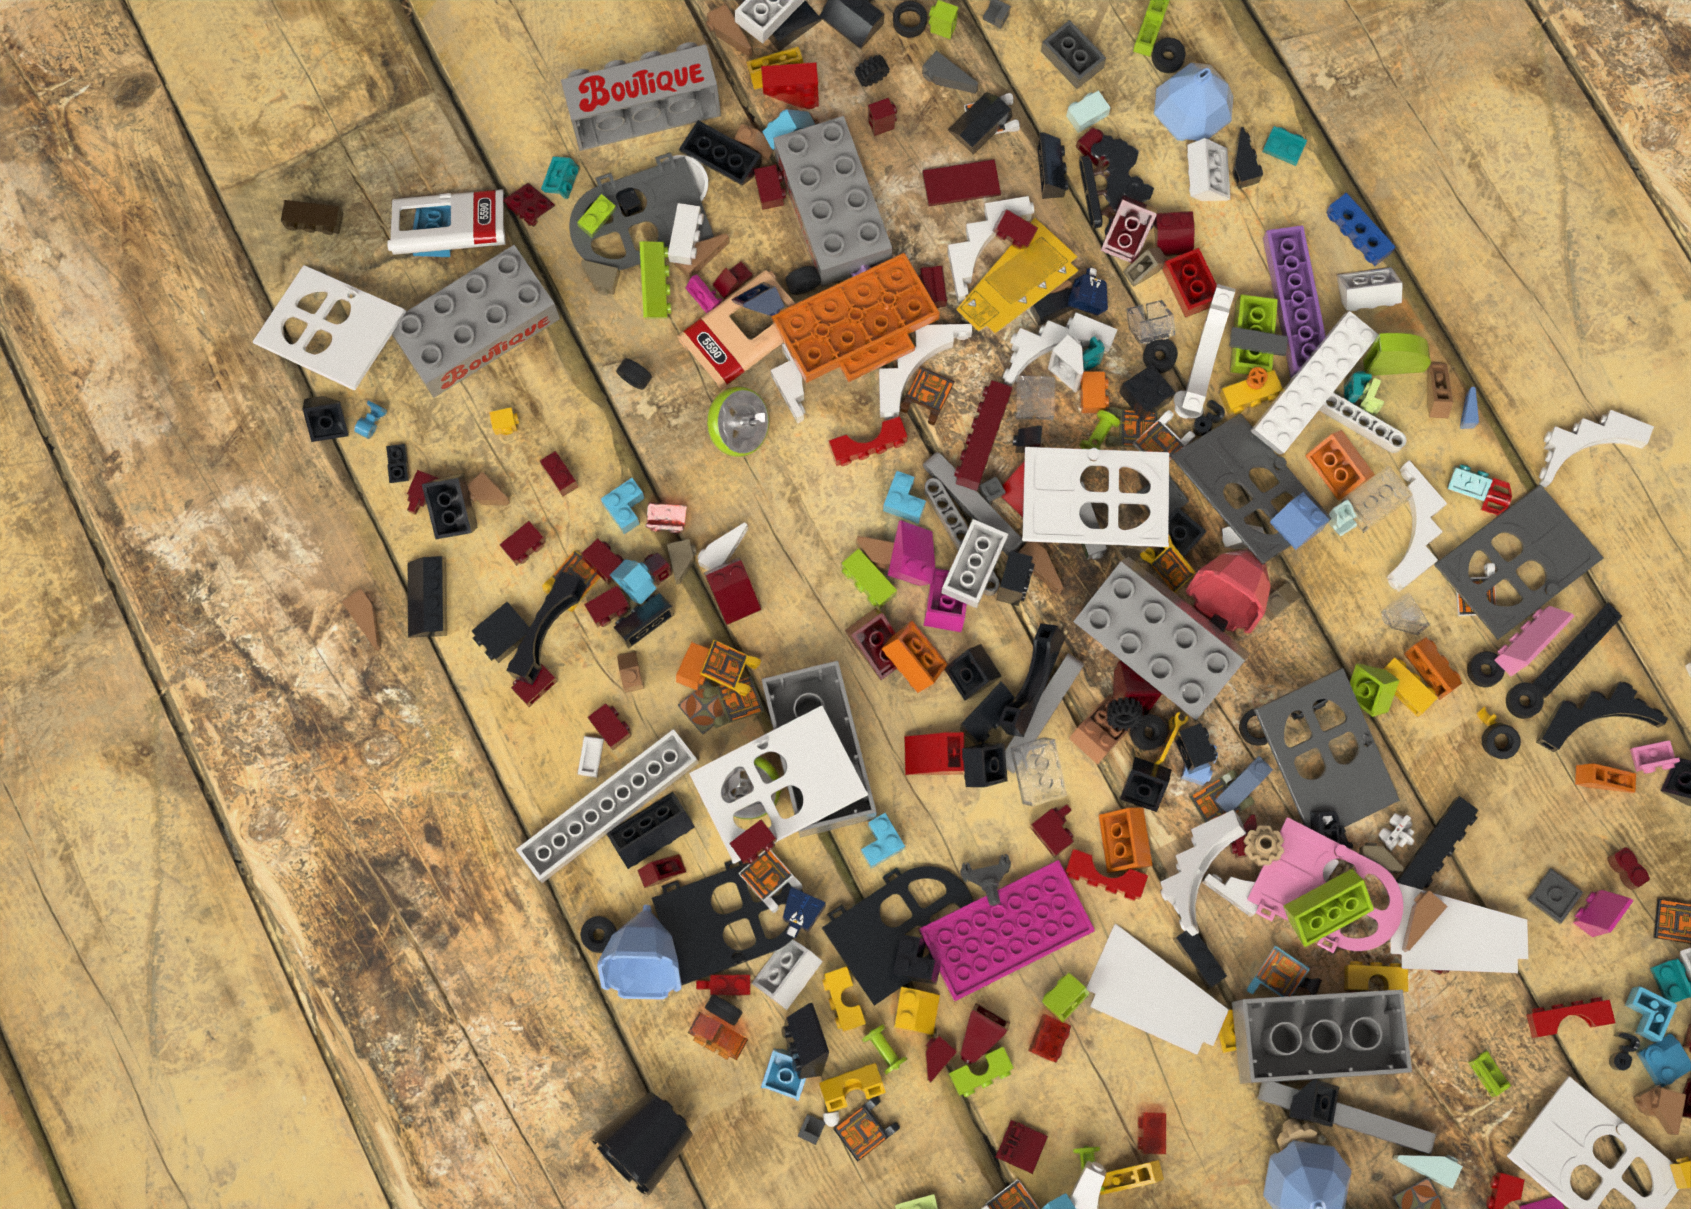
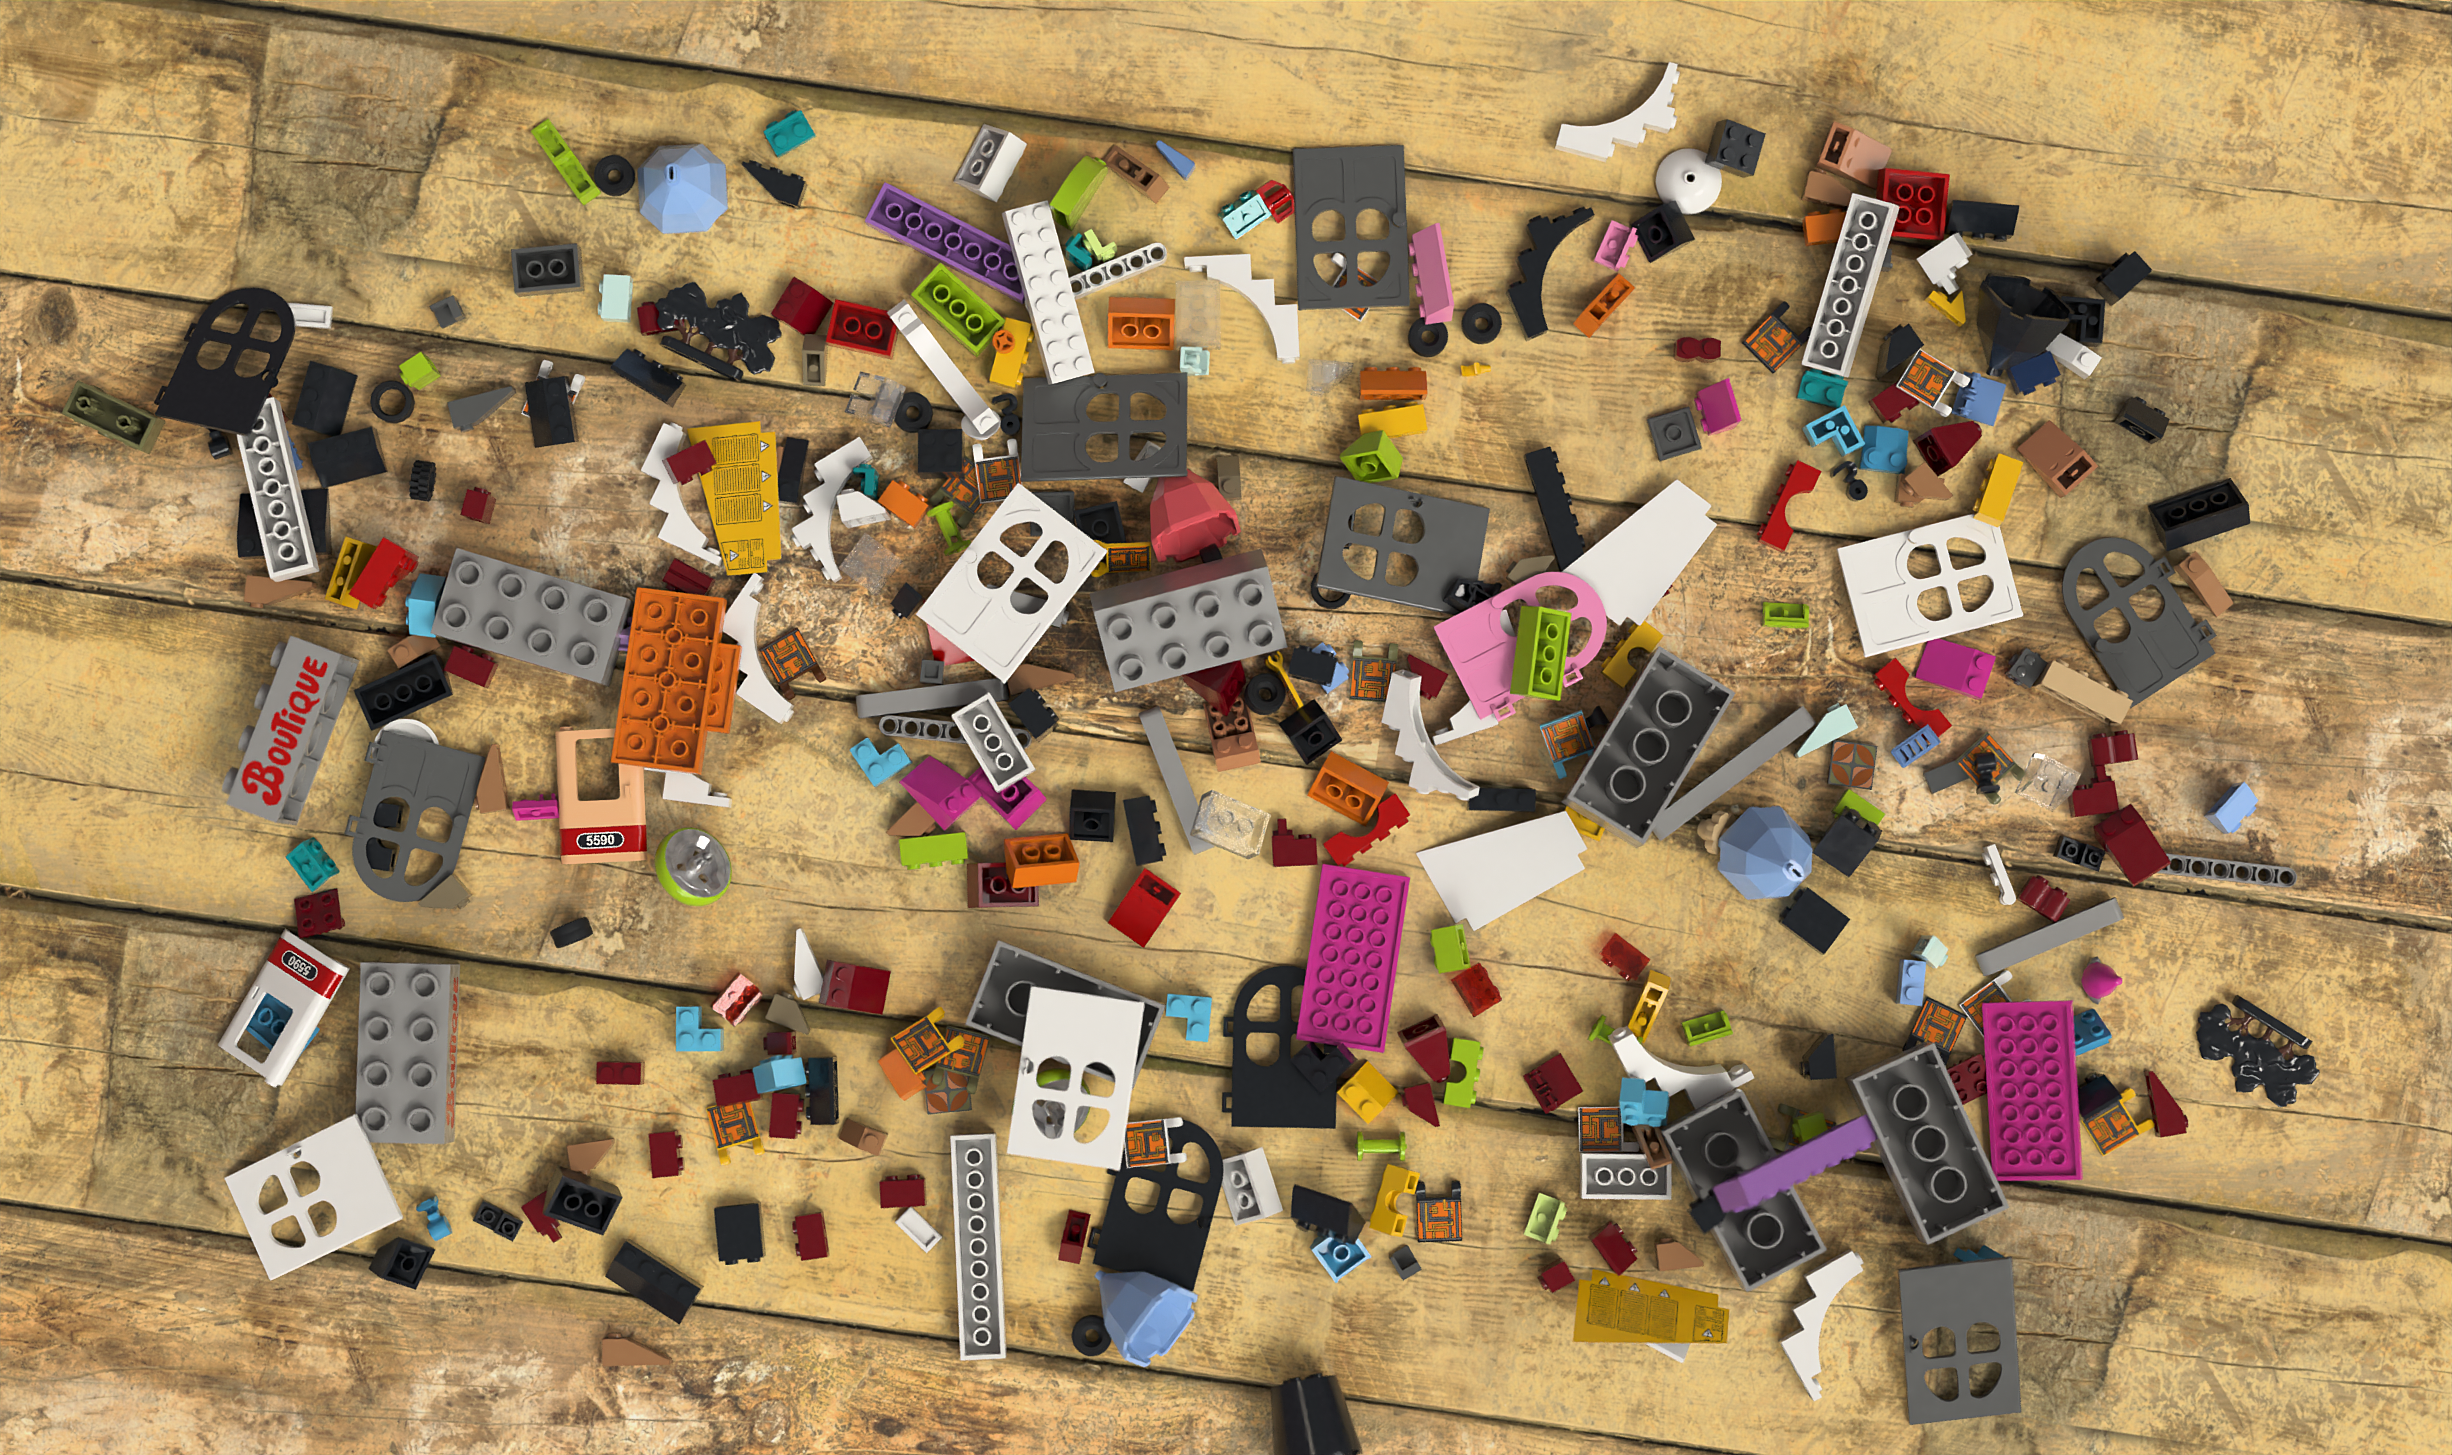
camera: 55 degrees left, 10 degrees up
dark brown brick [281,200,343,235] -> none
yellow brick [489,407,520,435] -> none
black arch [506,571,587,685] -> none
lime brick [577,194,616,238] -> none
black slope [607,792,695,869] -> none
lime slope [639,241,672,319] -> none
white brick [668,203,704,265] -> none
clear orange brick [688,1012,748,1061] -> none
red plate [696,975,750,996] -> none
black tyre [705,994,743,1026] -> none
dark red slope [712,261,753,299] -> none
dark red brick [729,819,777,864] -> none
dark blue slope [731,282,785,316] -> none
dark blue torso [783,887,826,939] -> none
black tyre [785,266,821,295] -> none
yellow arch [822,966,866,1032] -> none
white hinge [823,1111,839,1127] -> none
red arch [829,416,908,467] -> none
dark red tile [922,159,1001,207] -> none
dark red brick [954,380,1013,491] -> none
dark grey axle [960,854,1011,906] -> none
black brick [962,742,1008,788] -> none
black arch [998,623,1066,737] -> none
dark blue torso [1068,268,1108,316] -> none
slope [1100,195,1157,263] -> none
black tyre [1107,697,1143,731] -> none
white slope [1187,138,1231,201] -> none
sand blue slope [1215,756,1273,813] -> none
dark grey tile [1229,327,1288,356] -> none
tan plant [1244,825,1284,866] -> none
medium blue slope [1270,492,1330,550] -> none
black slope [1289,1079,1340,1127] -> none
blue brick [1326,193,1395,266] -> none
white hips [1379,813,1414,851] -> none
medium nougat slope [1402,890,1448,952] -> none
black tyre [1482,723,1521,759] -> none
black plate [1532,603,1622,698] -> none
white arch [1539,410,1654,488] -> none

